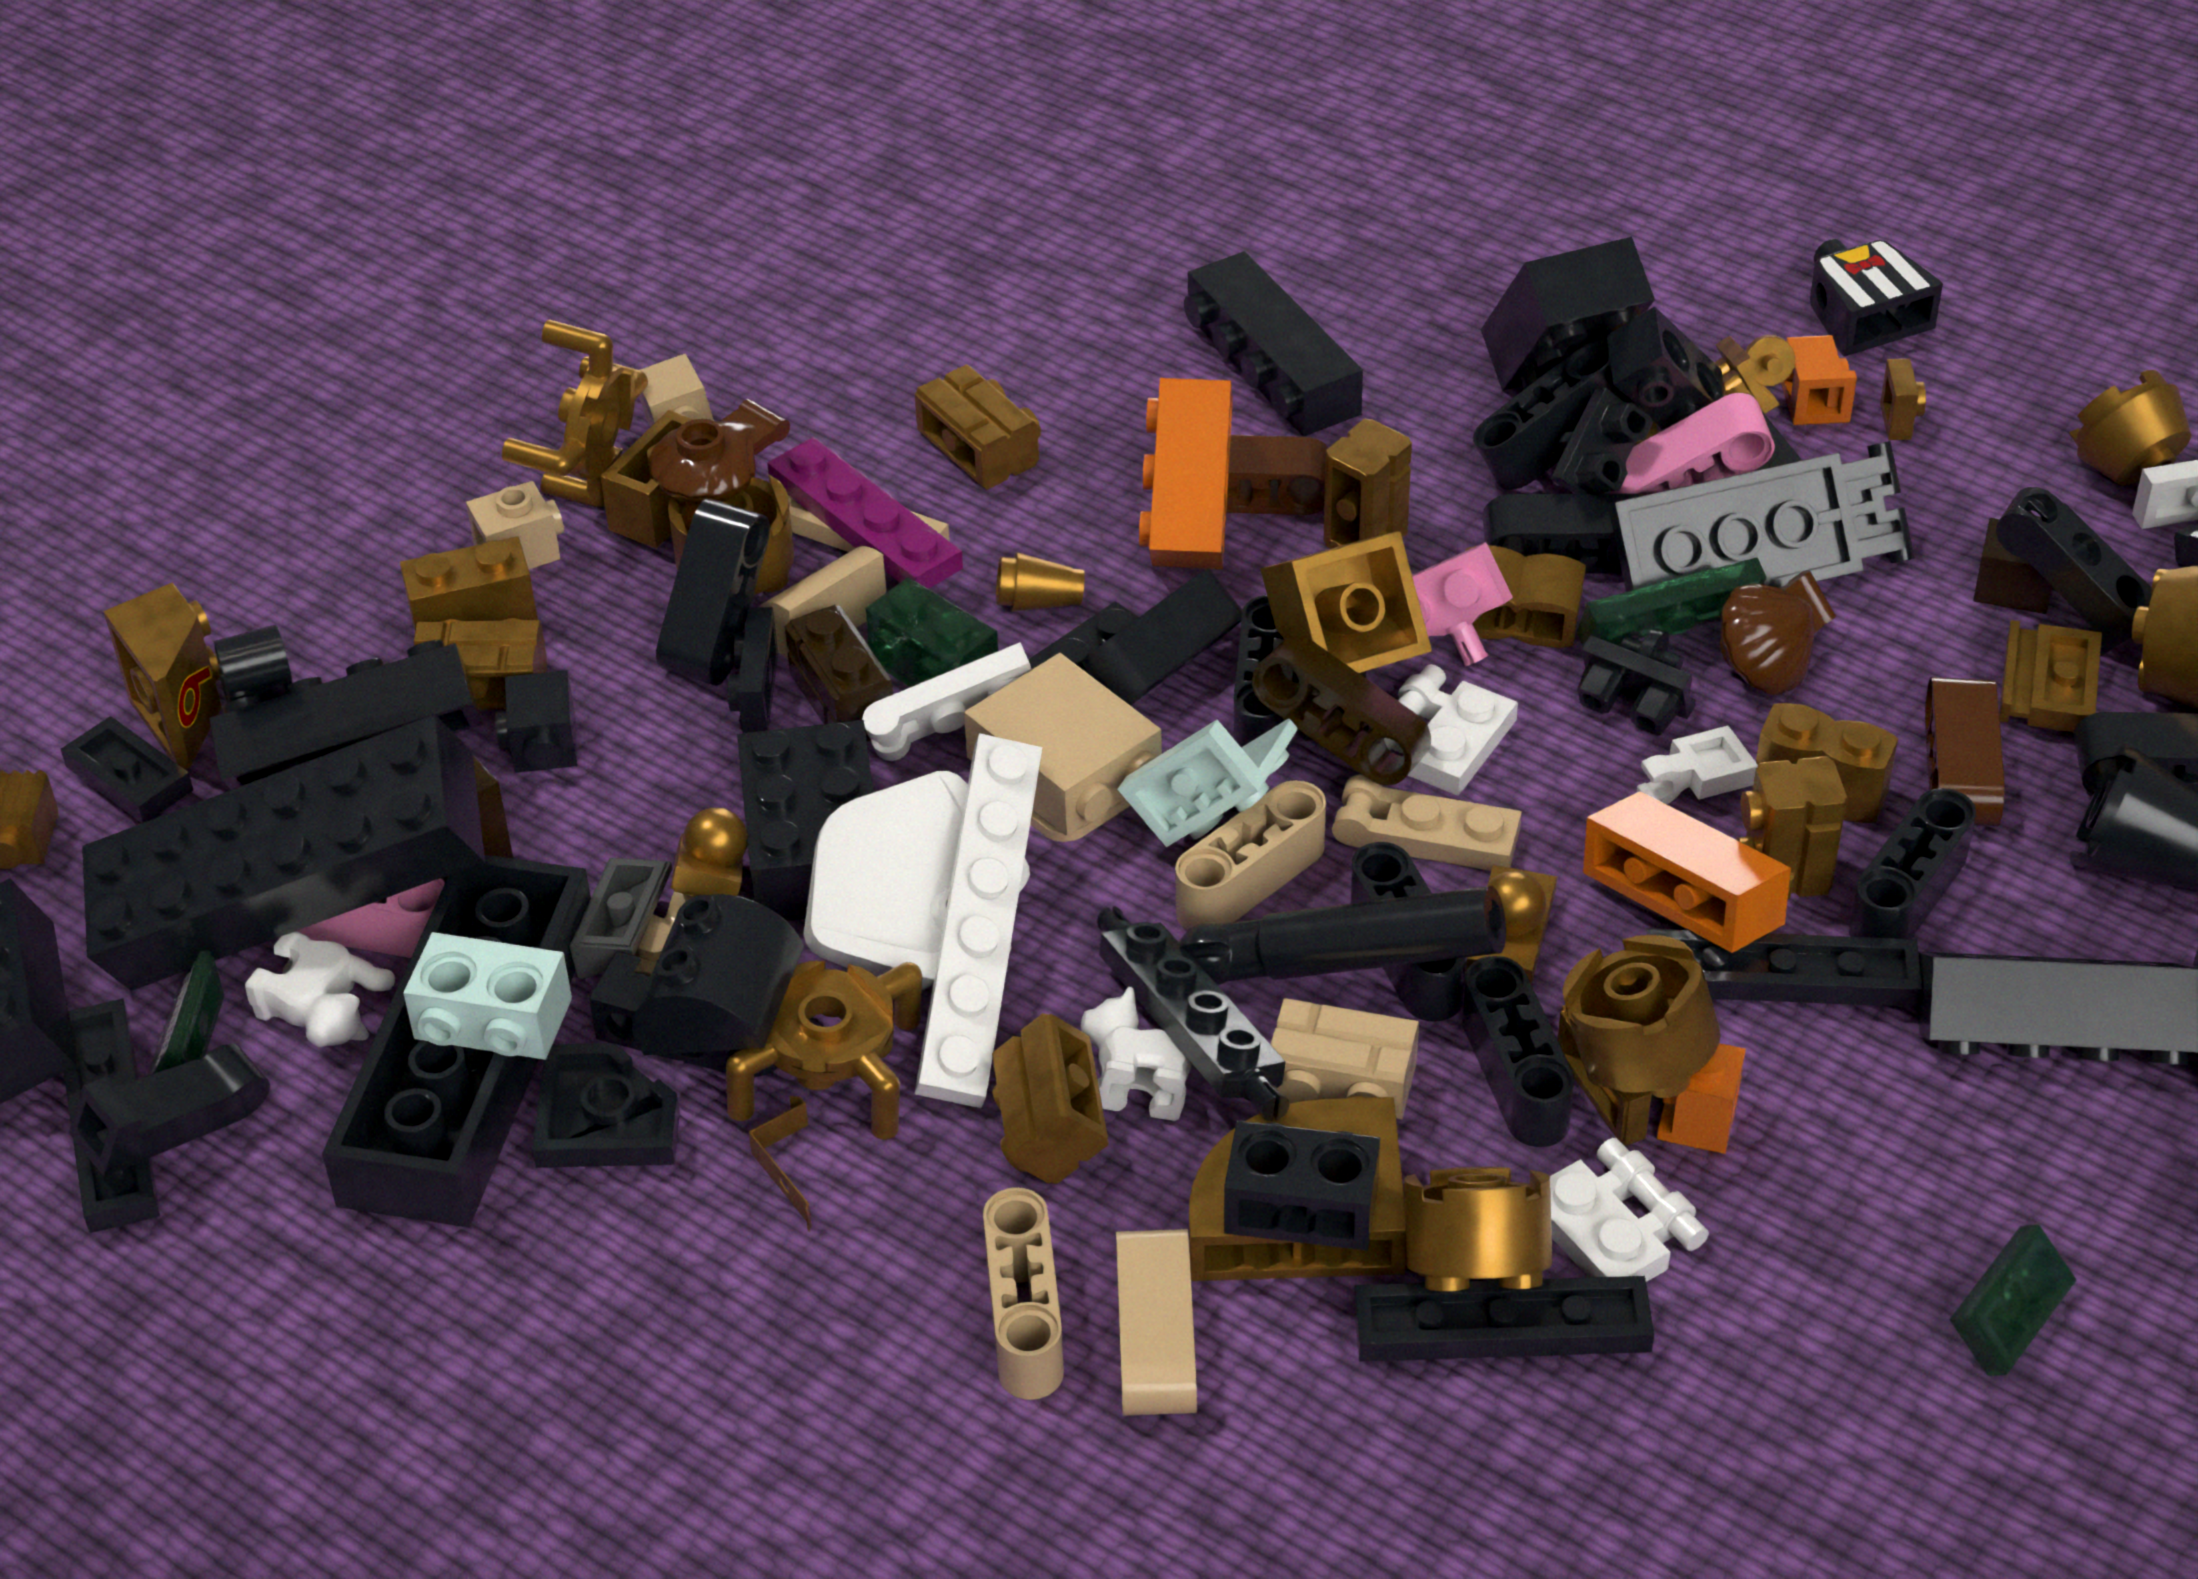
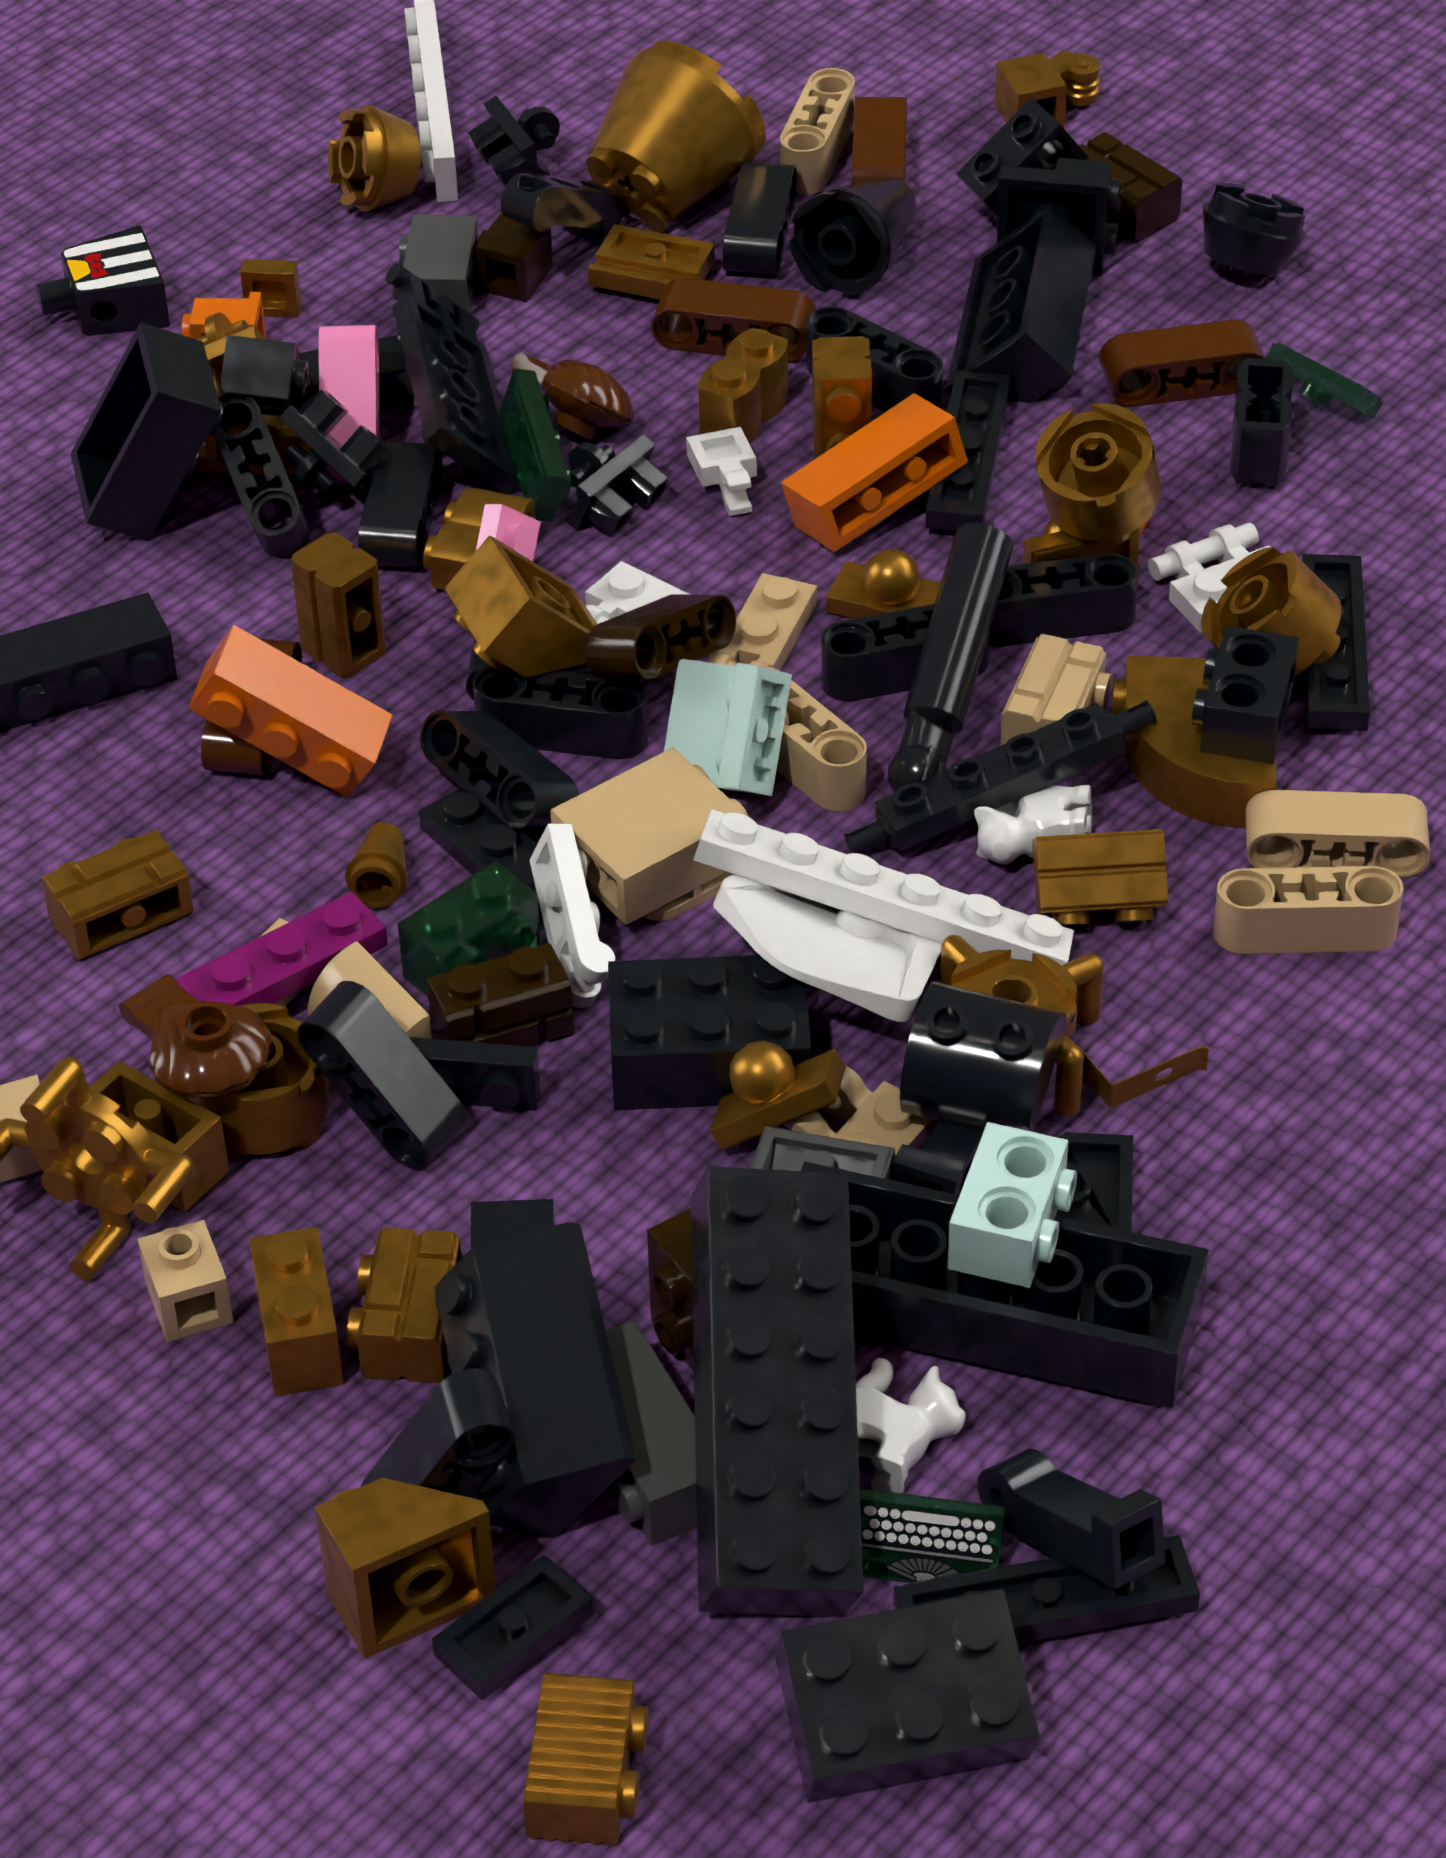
camera: 85 degrees left, 0 degrees up
none -> dark grey brick [392,214,479,313]
none -> reddish brown beam [1099,320,1266,407]
none -> black brick [1230,358,1293,485]

